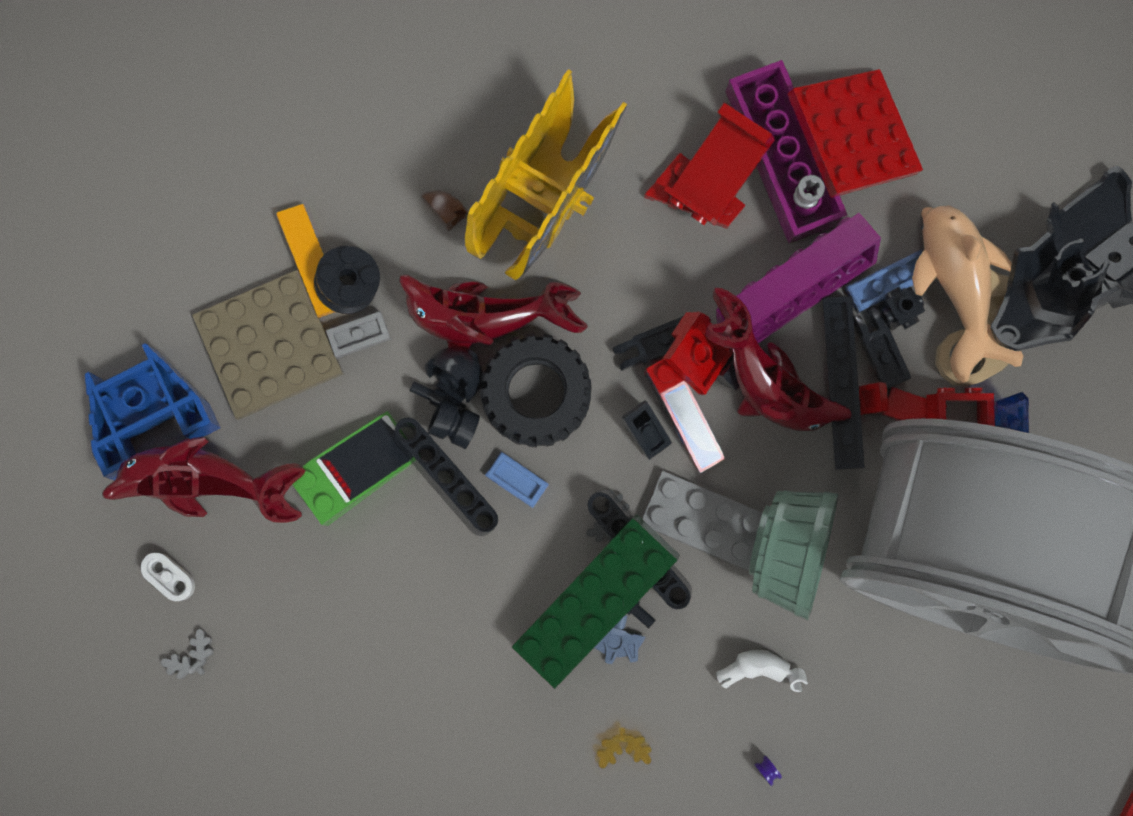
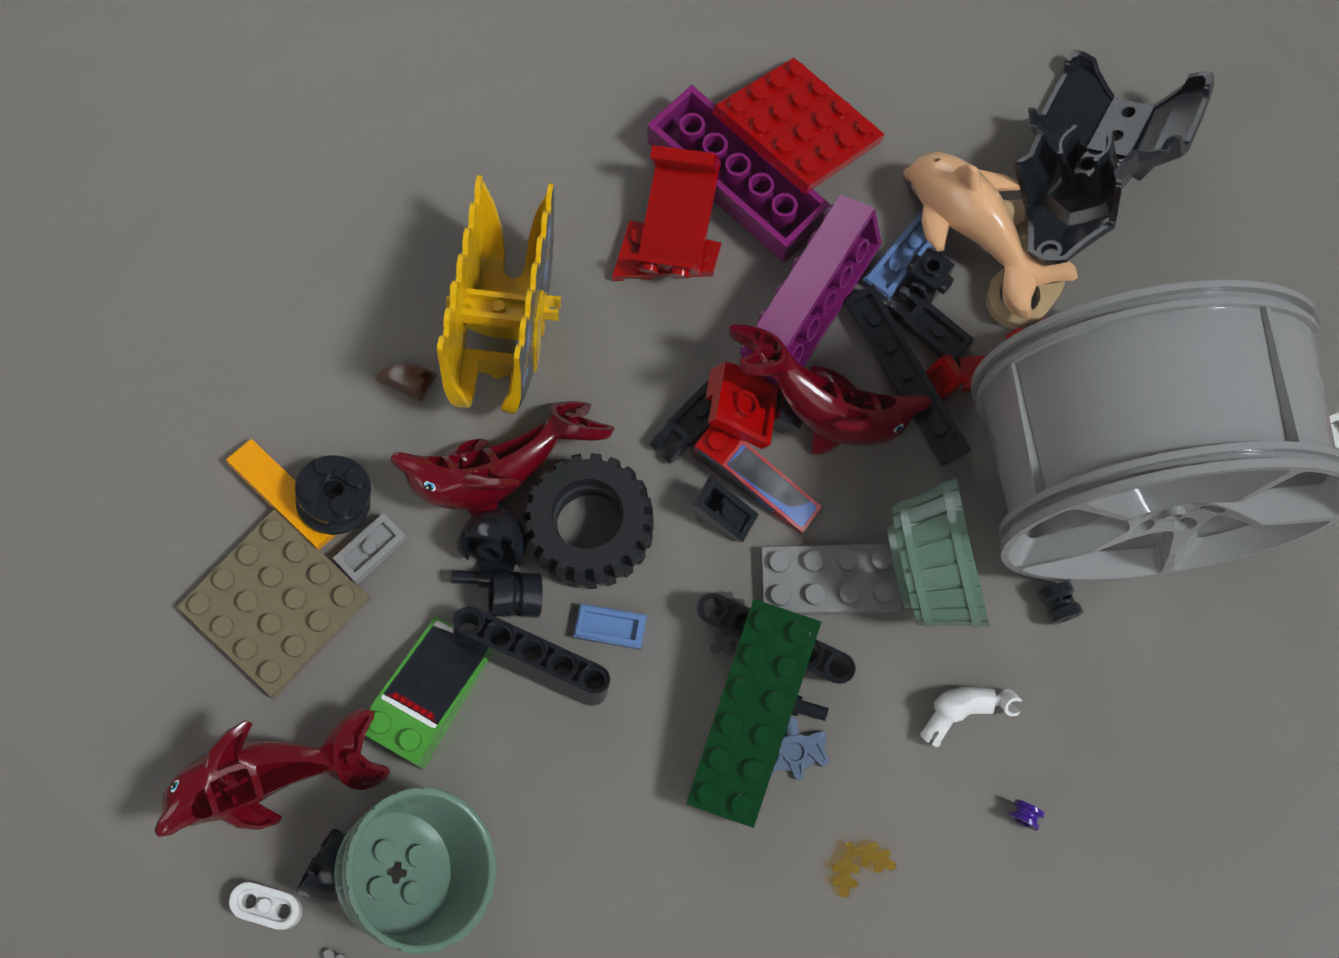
camera: 20 degrees left, 10 degrees down
blue wedge [85,343,221,480] -> none
light grey bush [793,175,825,209] -> none
none -> black cylinder [297,828,346,904]
none -> sand green piece [334,787,497,954]
none -> black wheel [1038,580,1084,625]

